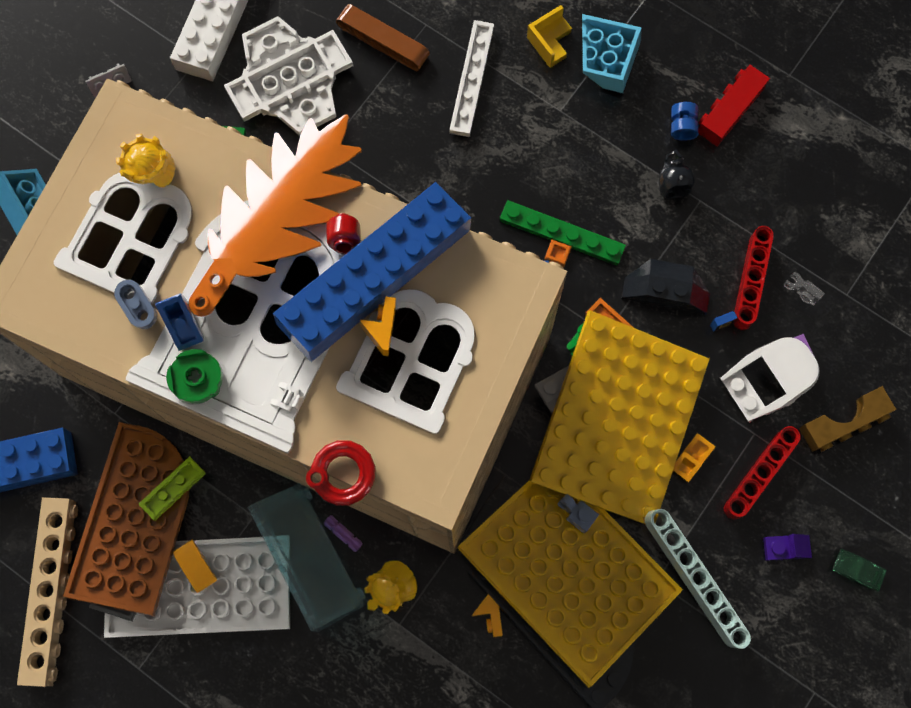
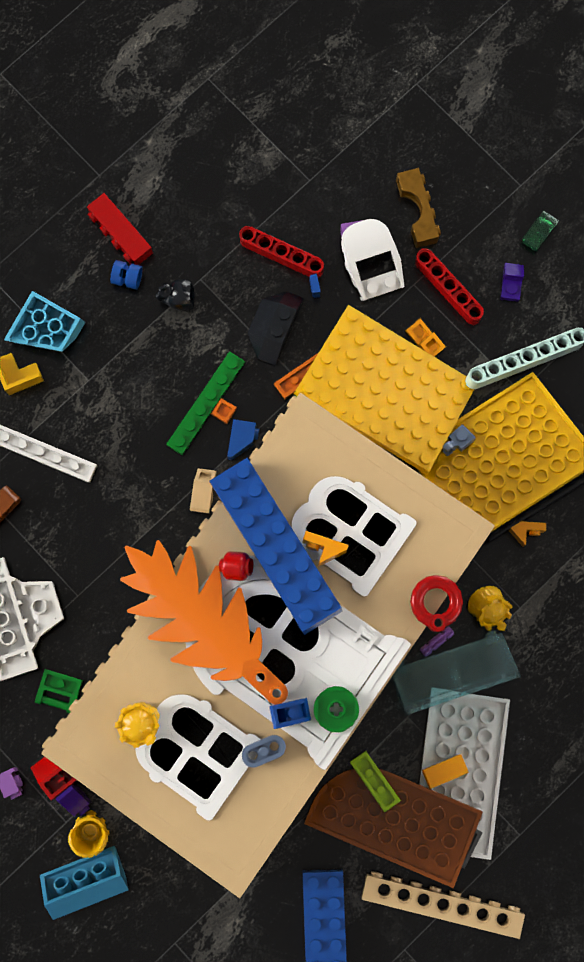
camera: 80 degrees left, 5 degrees up
clear plate [784,272,825,306] -> none

